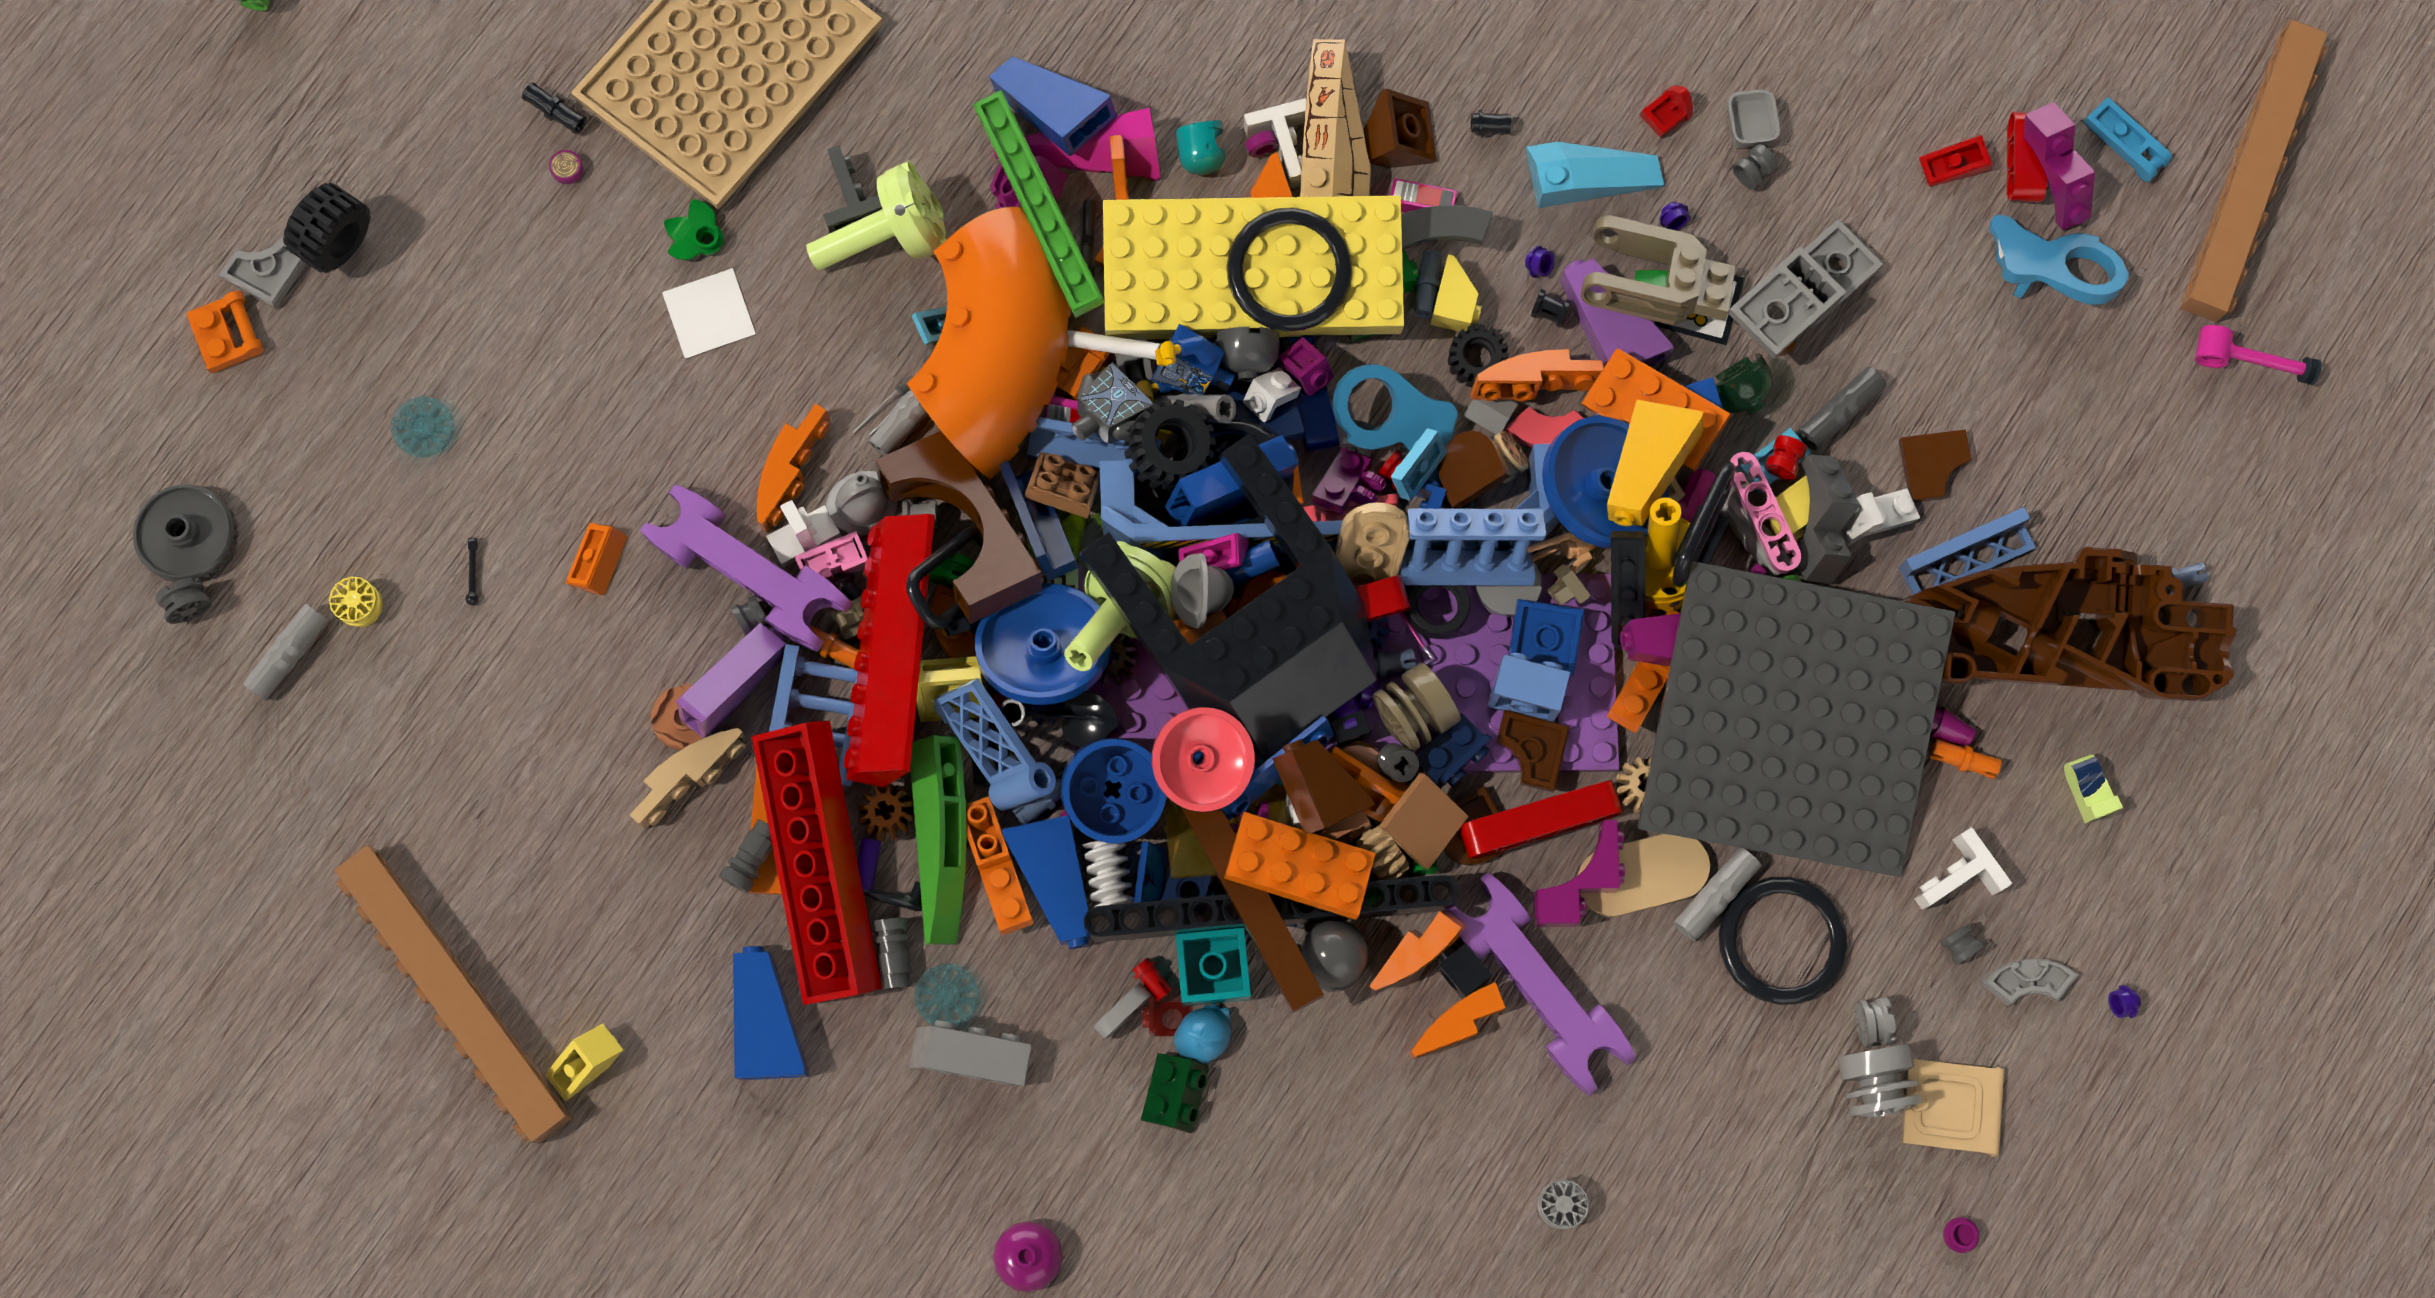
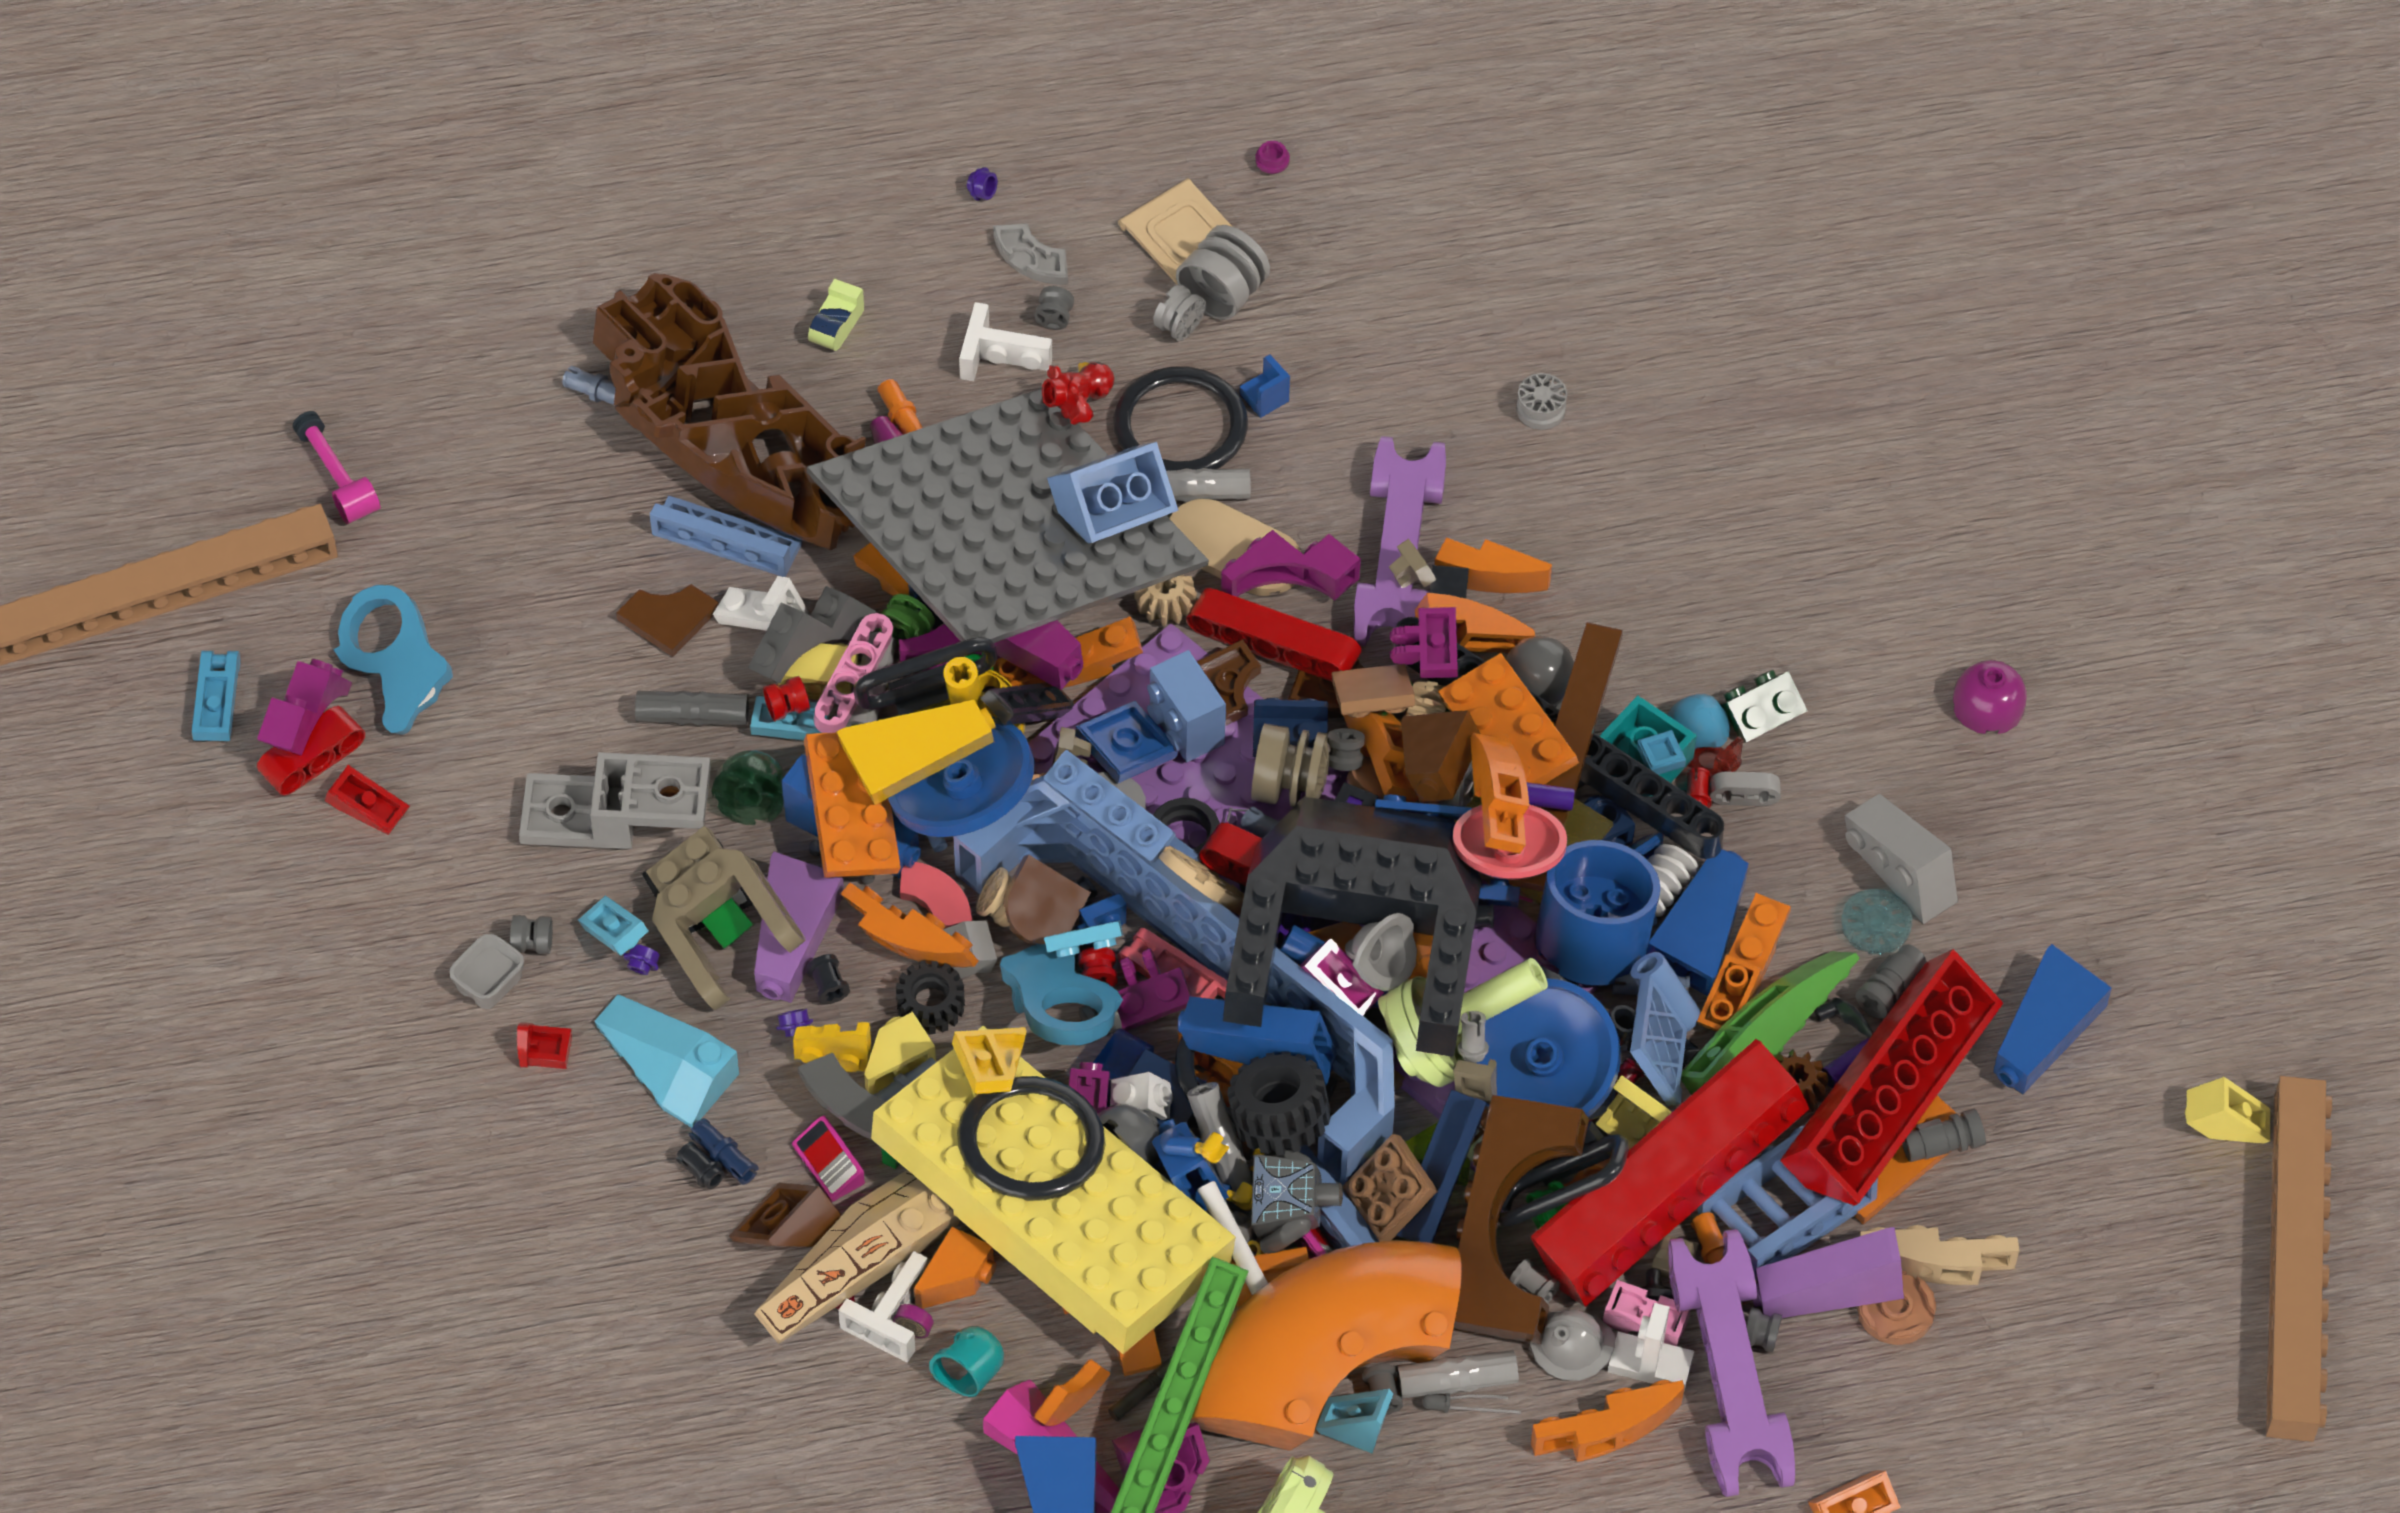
camera: 135 degrees left, 20 degrees down
none -> medium azure plate [578,895,649,956]
none -> dark blue pin [689,1118,759,1185]
none -> yellow wing [793,1022,872,1072]
none -> yellow wing [952,1027,1027,1094]
none -> red animal [1042,362,1115,425]
none -> medium blue slope [1047,442,1179,544]
none -> blue panel [1240,354,1290,418]
none -> dark tan tile [1389,538,1436,588]
none -> magenta hinge [1390,607,1458,678]
none -> dark tan tile [1453,1059,1497,1104]
none -> light grey pin [1458,1011,1489,1063]
none -> orange slope [1470,733,1530,854]
none -> dark purple axle [1526,782,1575,811]
none -> dark azure tile [1637,730,1686,775]

